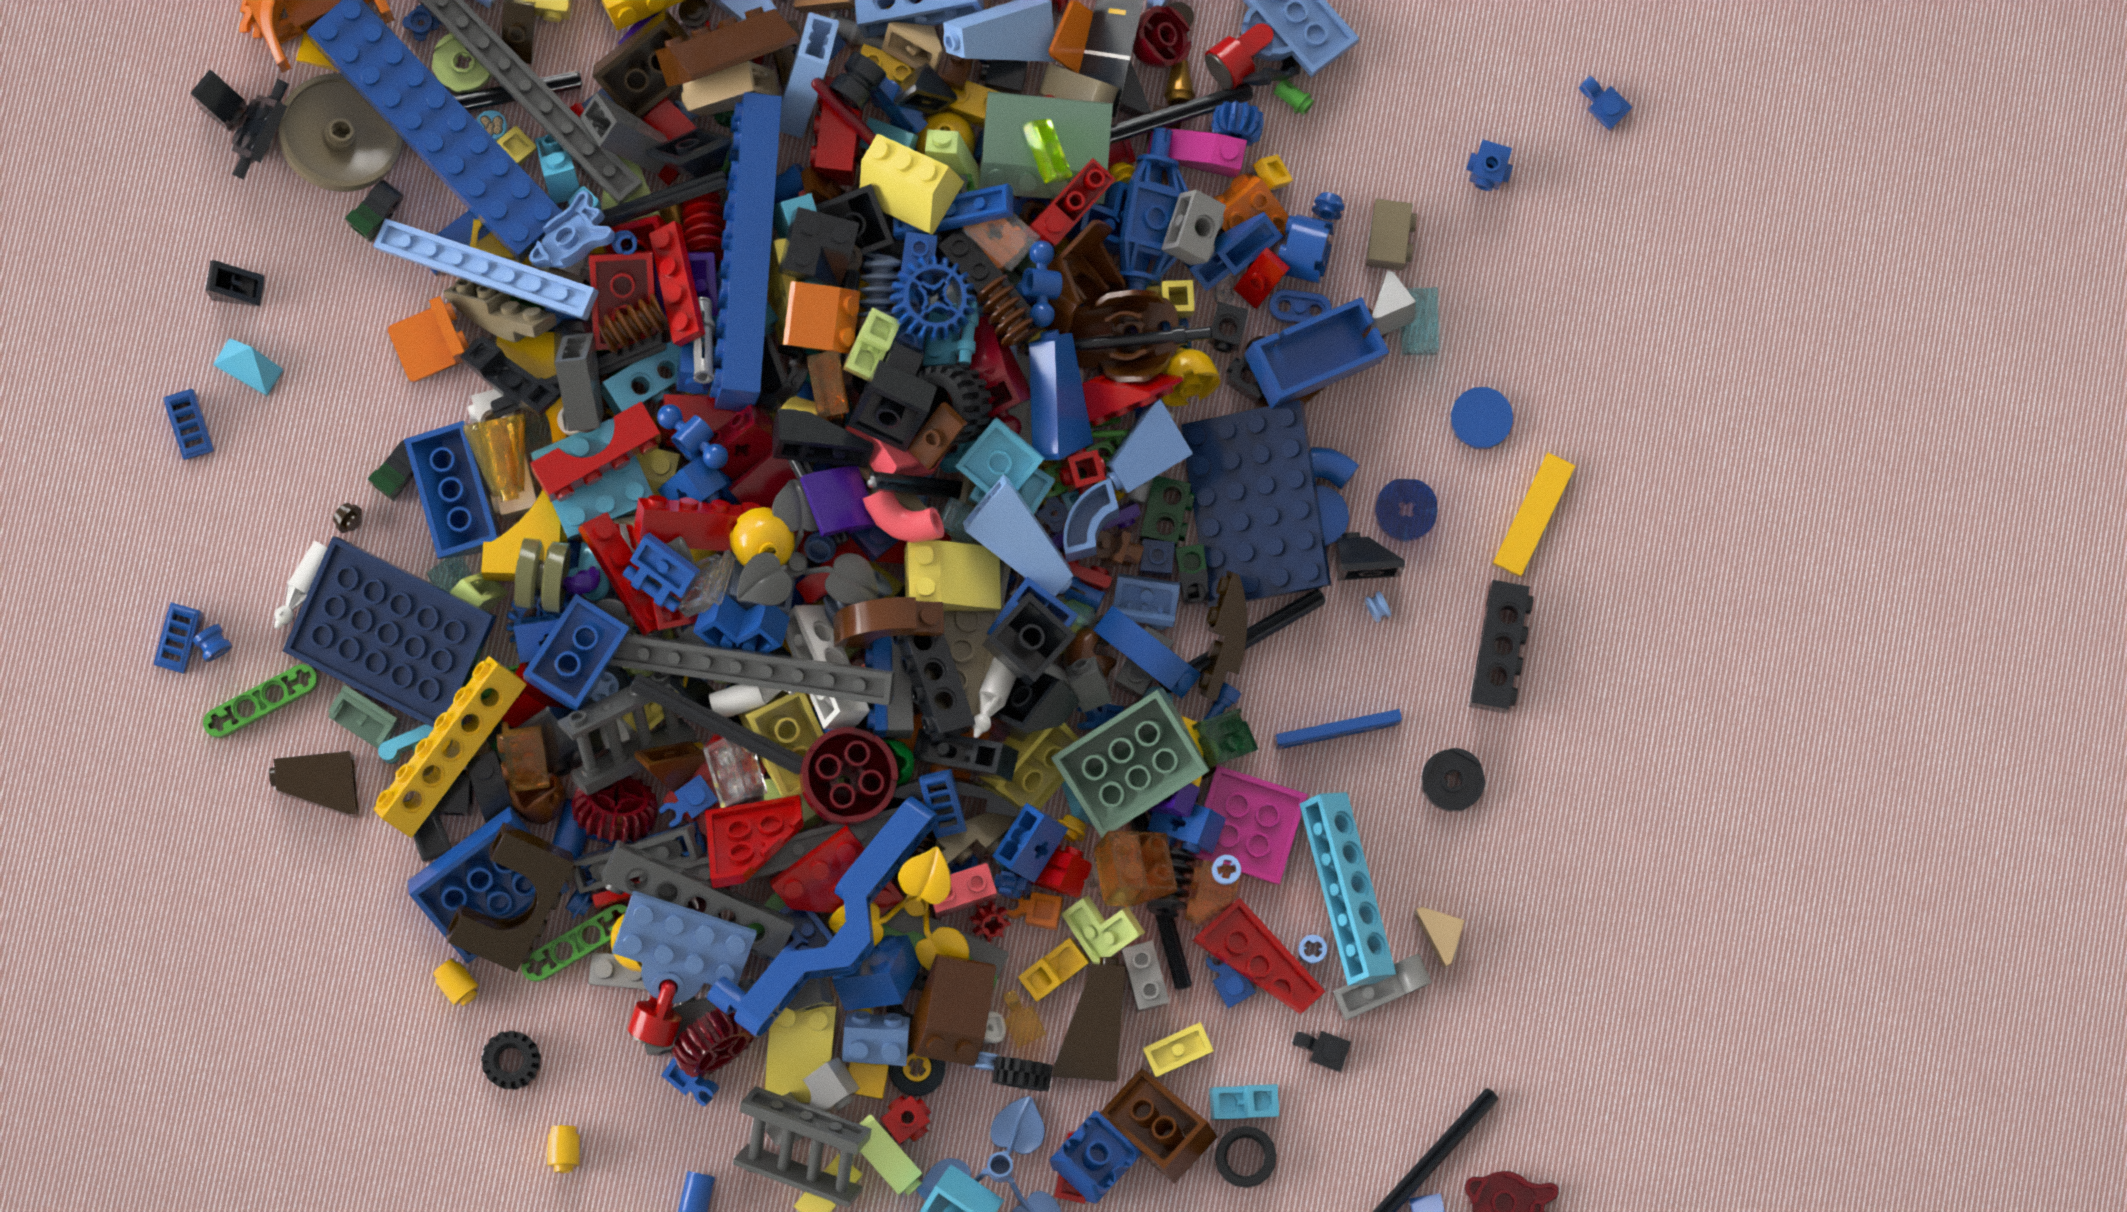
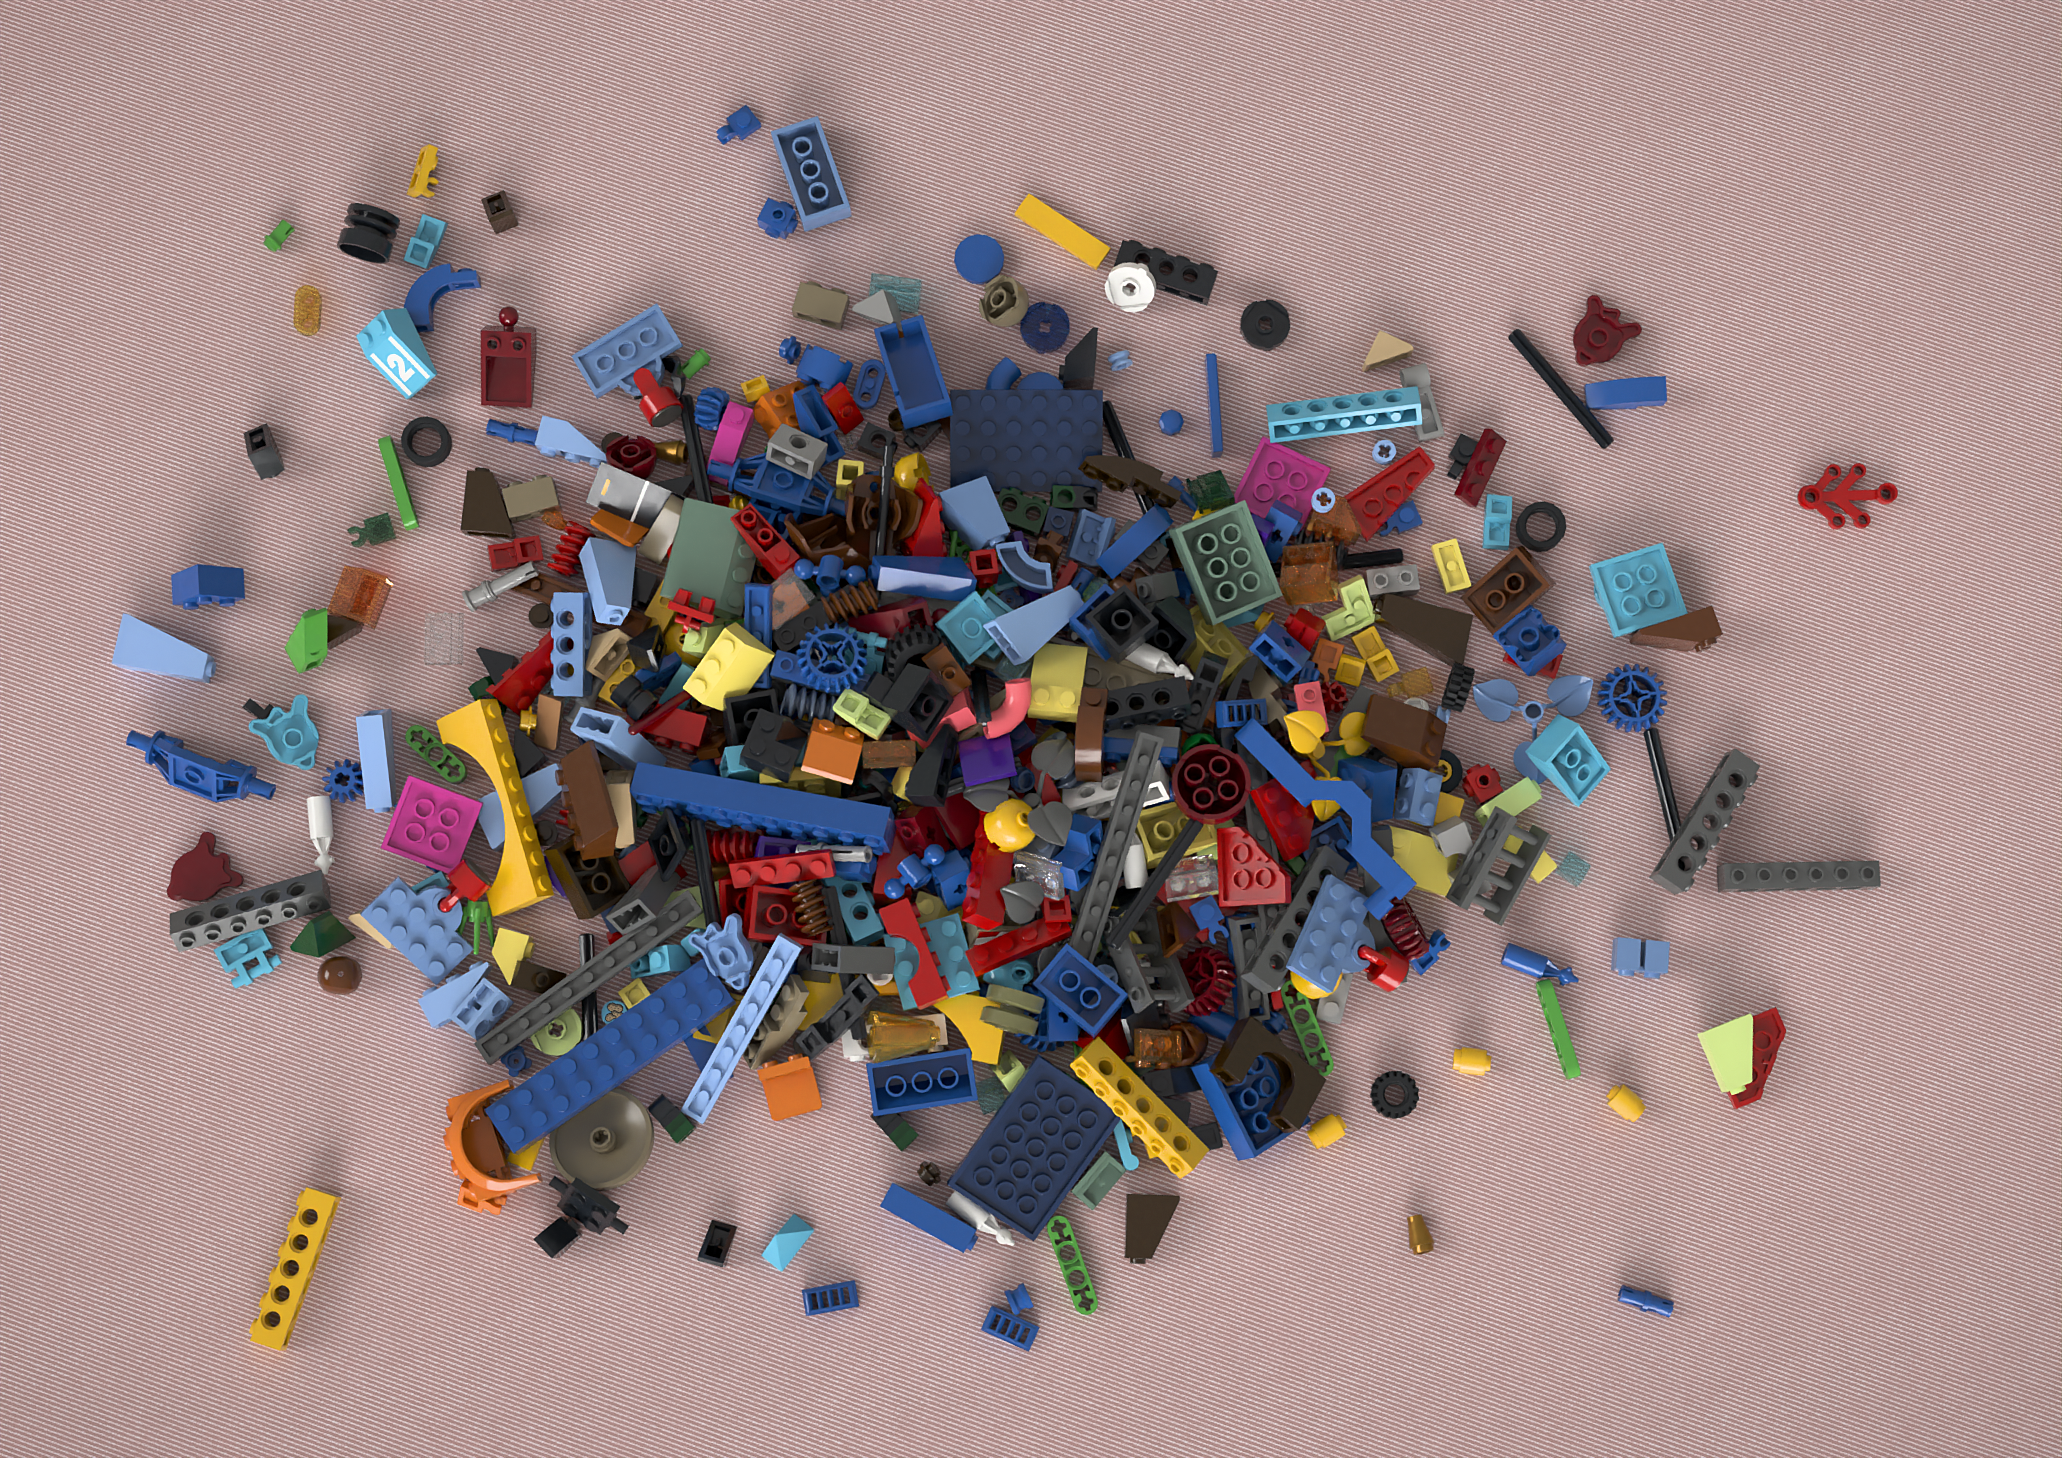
camera: 80 degrees left, 0 degrees up
dark purple plate [562,566,600,596] -> none
blue pin [612,230,637,255] -> none
blue plate [622,532,700,613] -> none
clear neon green plate [1022,119,1073,184] -> none
none -> red hips [667,588,716,634]
none -> medium blue brick [771,116,852,232]
none -> blue slope [880,1183,978,1253]
none -> dark tan cylinder [979,275,1029,327]
none -> white plate [1105,263,1156,312]
none -> blue tile [1158,409,1184,436]
none -> yellow plate [1334,653,1367,687]
none -> pearl gold cone [1407,1214,1435,1255]
none -> dark red plate [1454,428,1507,508]

